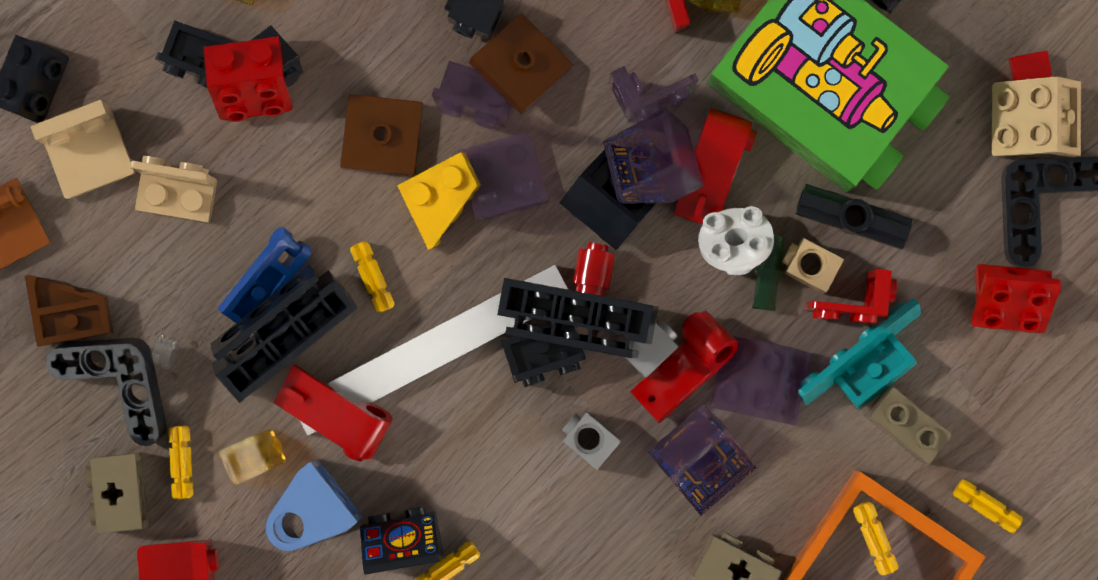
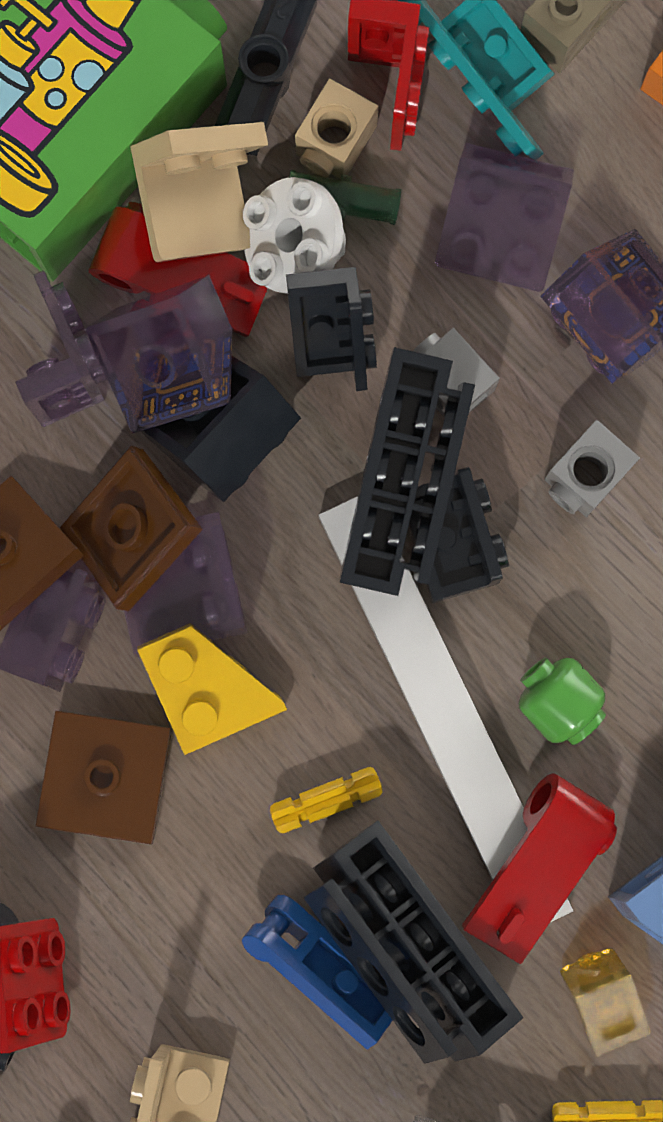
camera: 90 degrees left, 5 degrees down
red brick [573,242,615,296] -> none
red door [630,311,739,424] -> none
none -> reddish brown plate [60,446,203,611]
none -> tan bracket [130,122,268,262]
none -> black bracket [286,267,377,391]
none -> bright green head [518,657,606,745]

